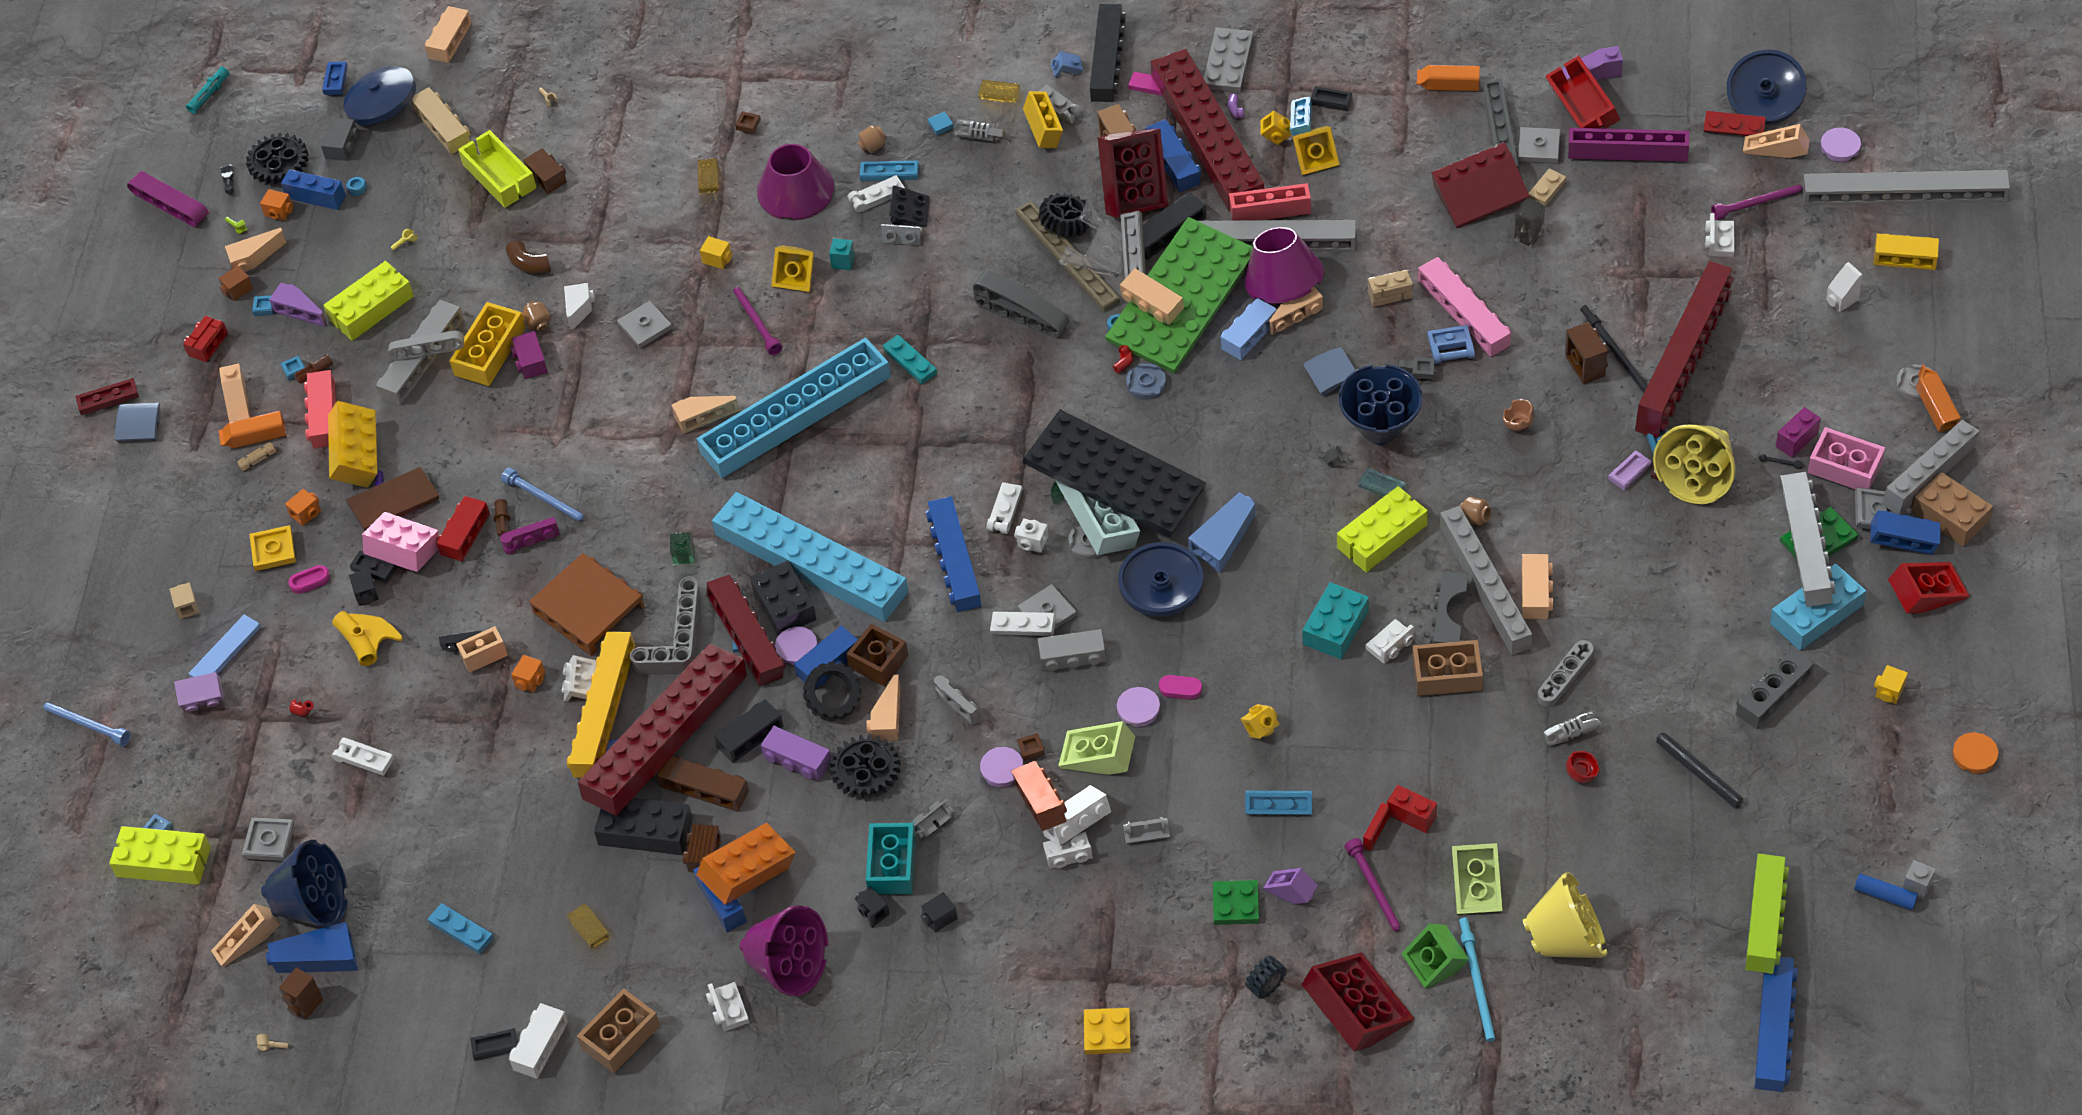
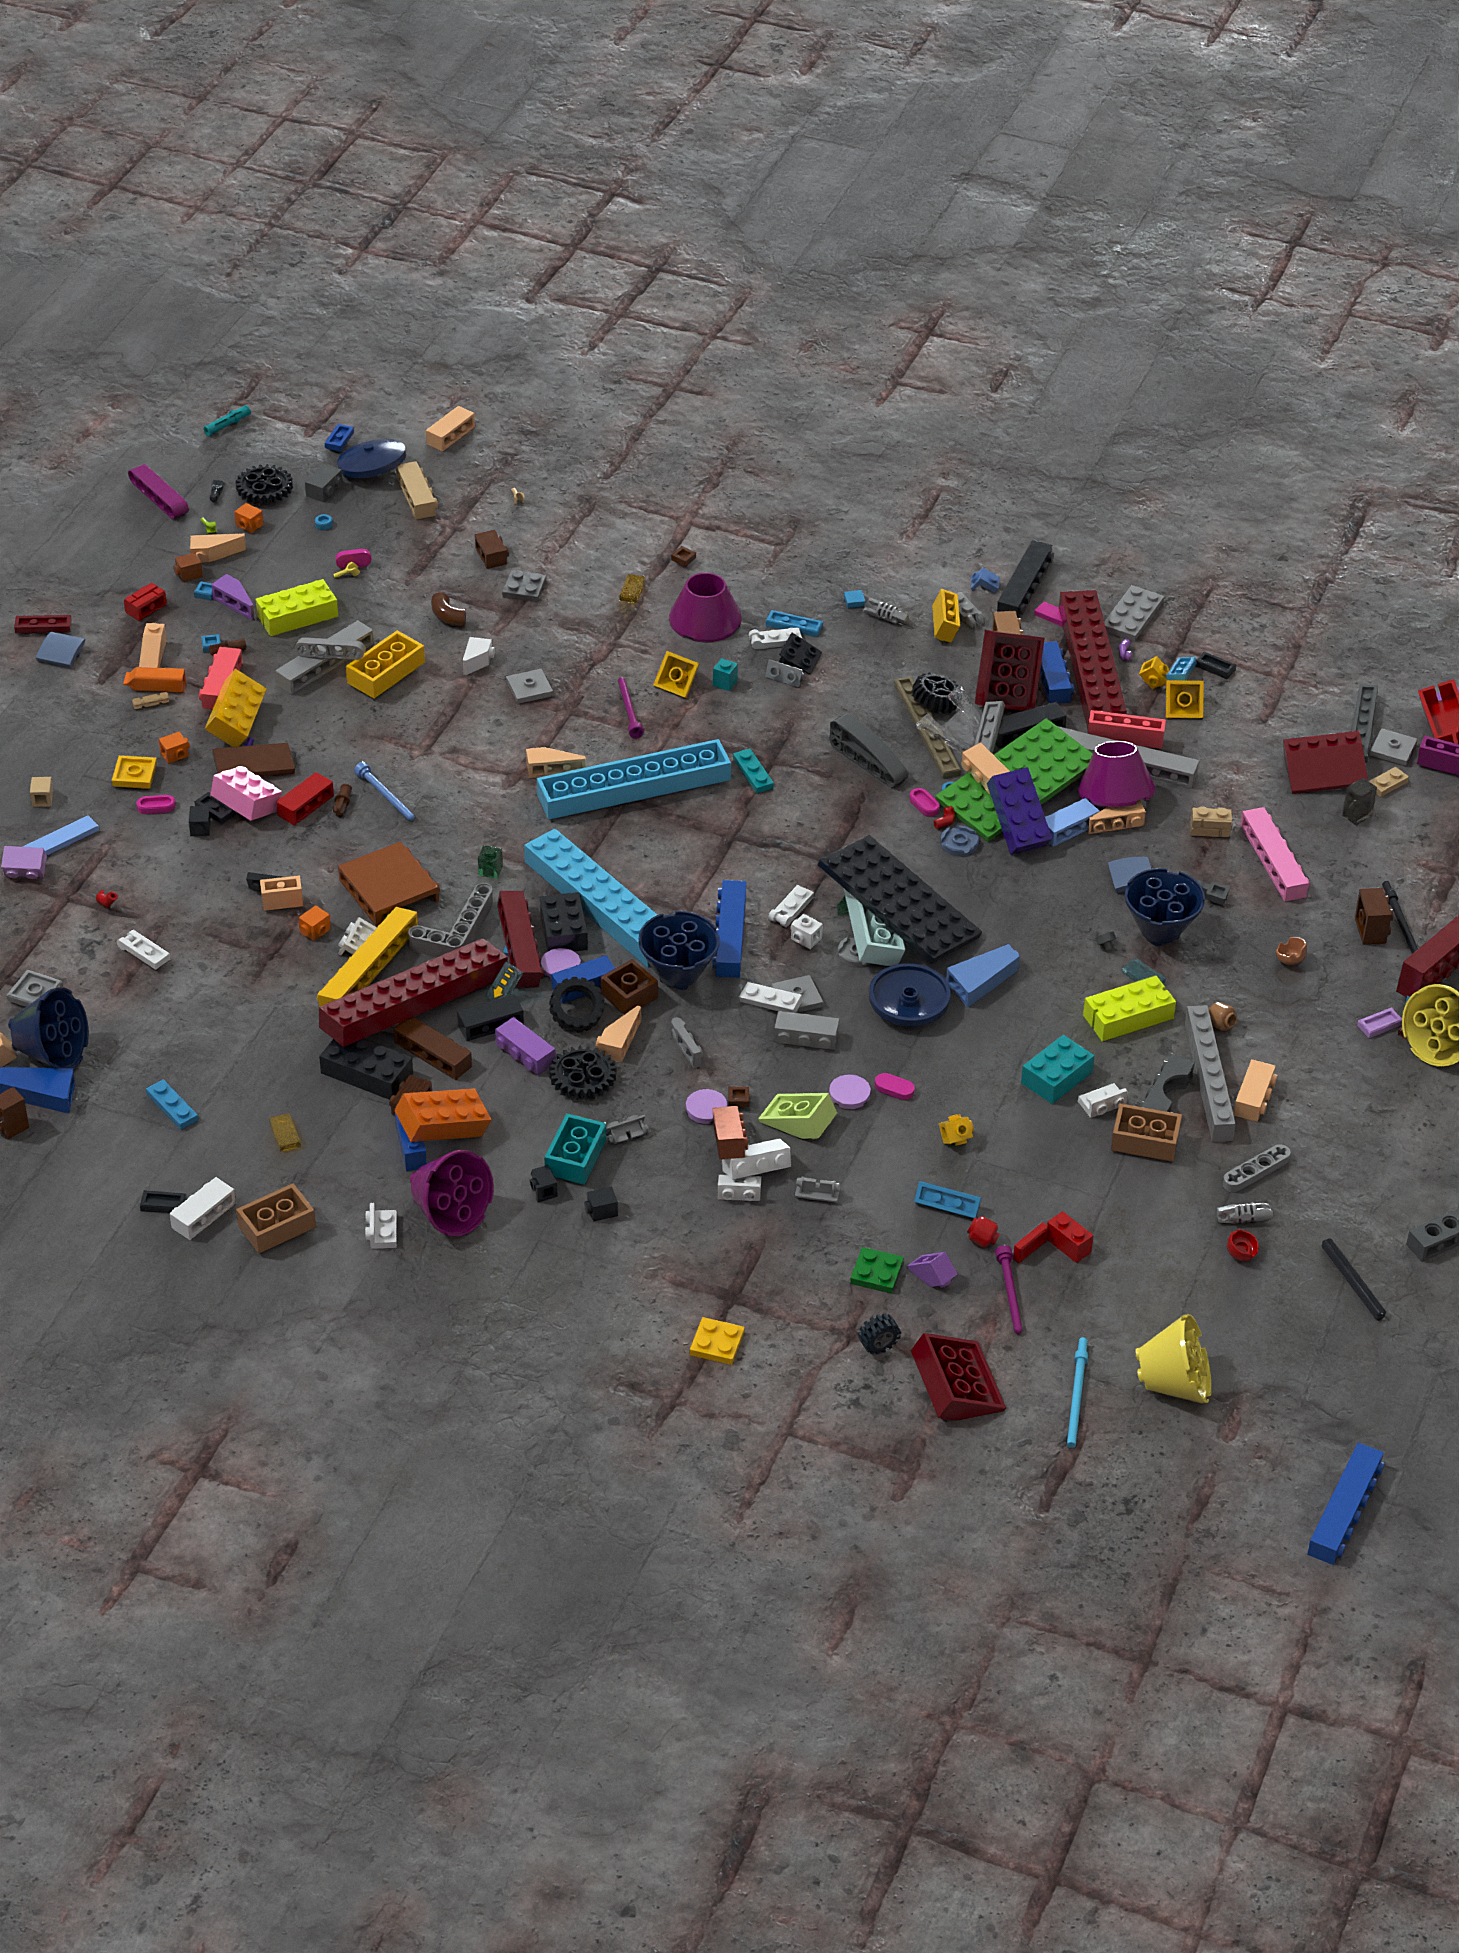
camera: 10 degrees right, 10 degrees down
blue brick [281,169,346,210] -> none
yellow pin [332,611,403,666] -> none
neon yellow piece [458,130,537,208] -> none
magenta plate [500,517,560,555] -> none
magenta brick [510,331,548,379] -> none
medium nougat head [522,301,551,331] -> none
yellow brick [699,236,732,269] -> none
medium nougat head [857,125,887,154] -> none
clear yellow tile [978,80,1020,102] -> none
bright green slope [1401,923,1469,988] -> none
orange piece [1417,65,1480,91] -> none
medium blue plate [1427,325,1475,365] -> none
yellowish green slope [1452,843,1502,914] -> none
lime brick [1745,853,1789,974] -> none
none -> dark pink tile [335,549,372,569]
none -> clear light blue tile [485,962,523,1001]
none -> flat silver plate [502,570,546,603]
none -> dark blue cone [638,911,720,990]
none -> dark pink tile [909,788,940,817]
none -> red head [967,1216,1000,1248]
none -> dark purple brick [987,767,1052,855]

